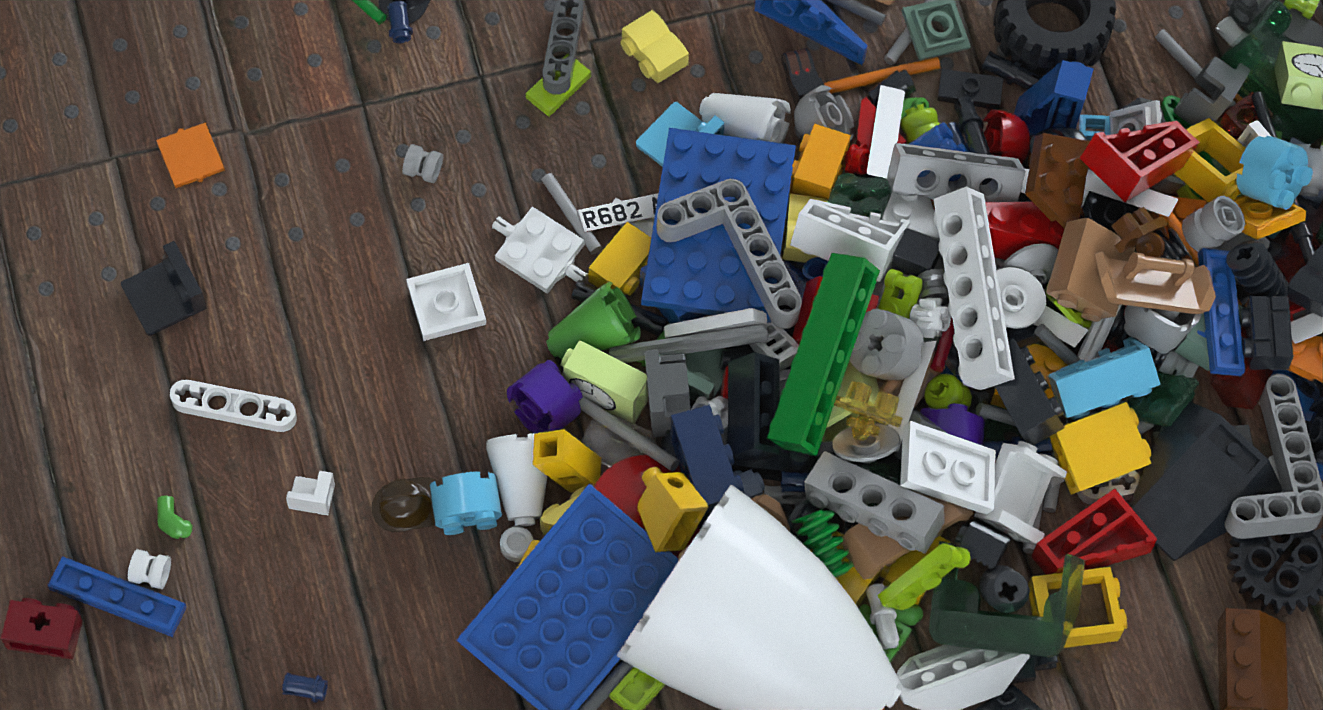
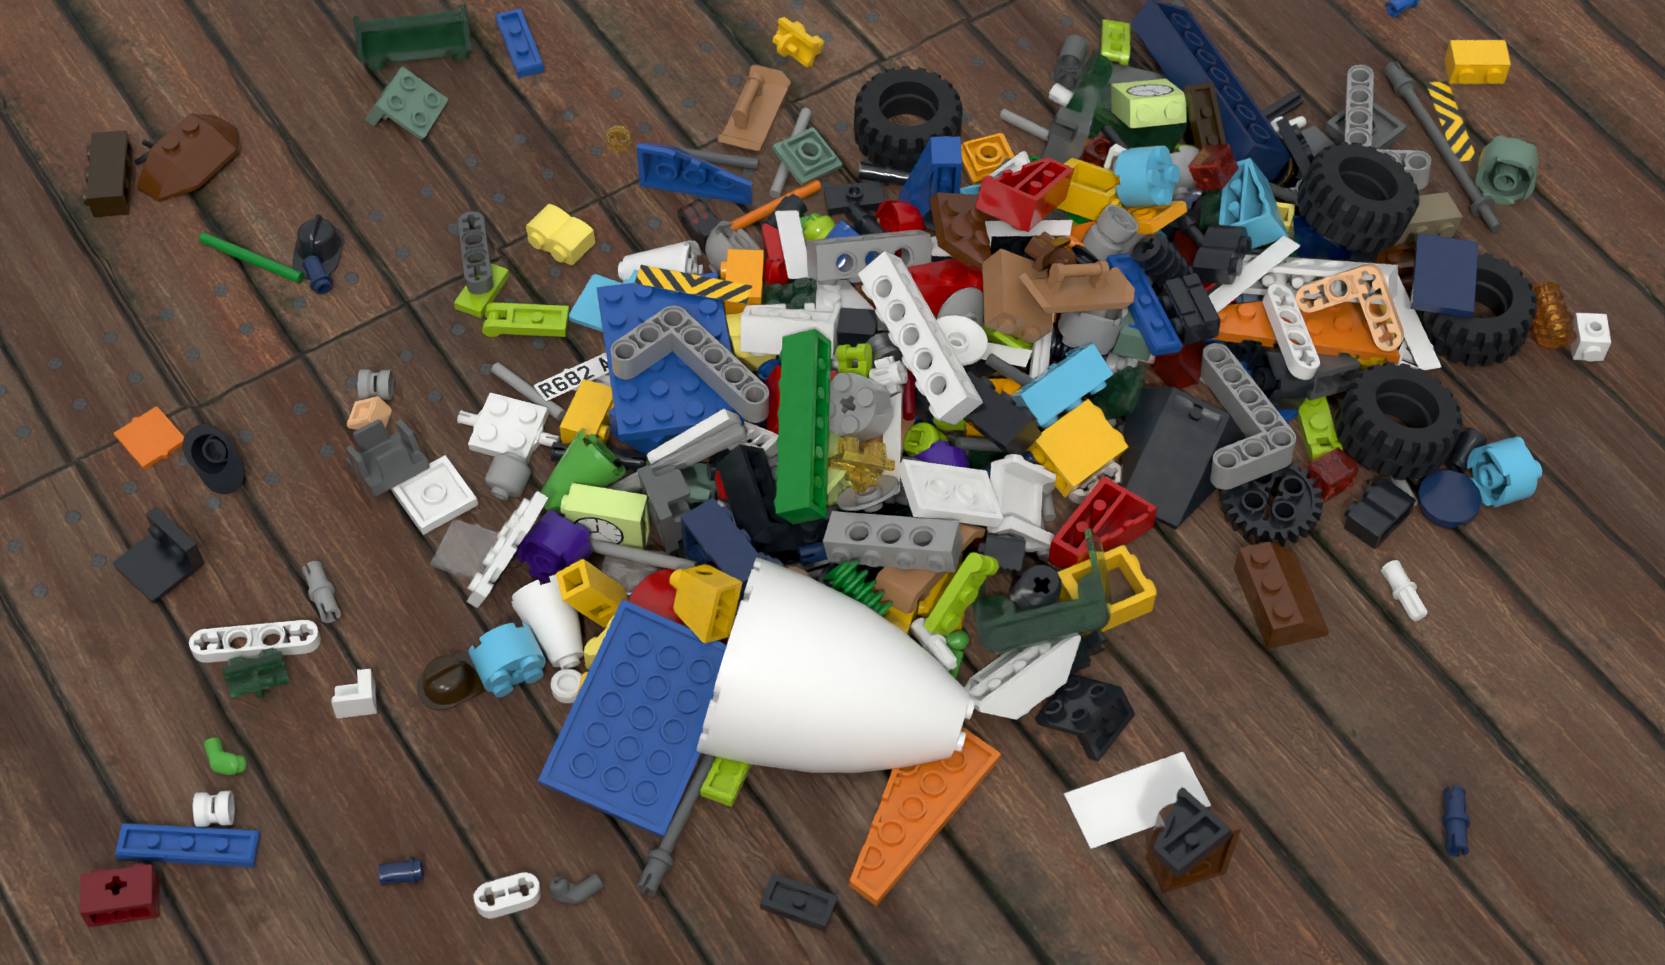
camera: 15 degrees left, 10 degrees down
none -> black piece [182,425,245,494]
none -> clear green hips [222,647,290,699]
none -> light grey pin [302,561,341,623]
none -> dark grey panel [345,419,430,497]
none -> light nougat slope [347,396,392,430]
none -> clear piece [430,519,498,579]
none -> white plate [466,491,548,608]
none -> lime plate [482,302,569,337]
none -> light grey head [485,451,531,501]
none -> sticker [634,265,752,304]
none -> light orange piece [961,133,1015,185]

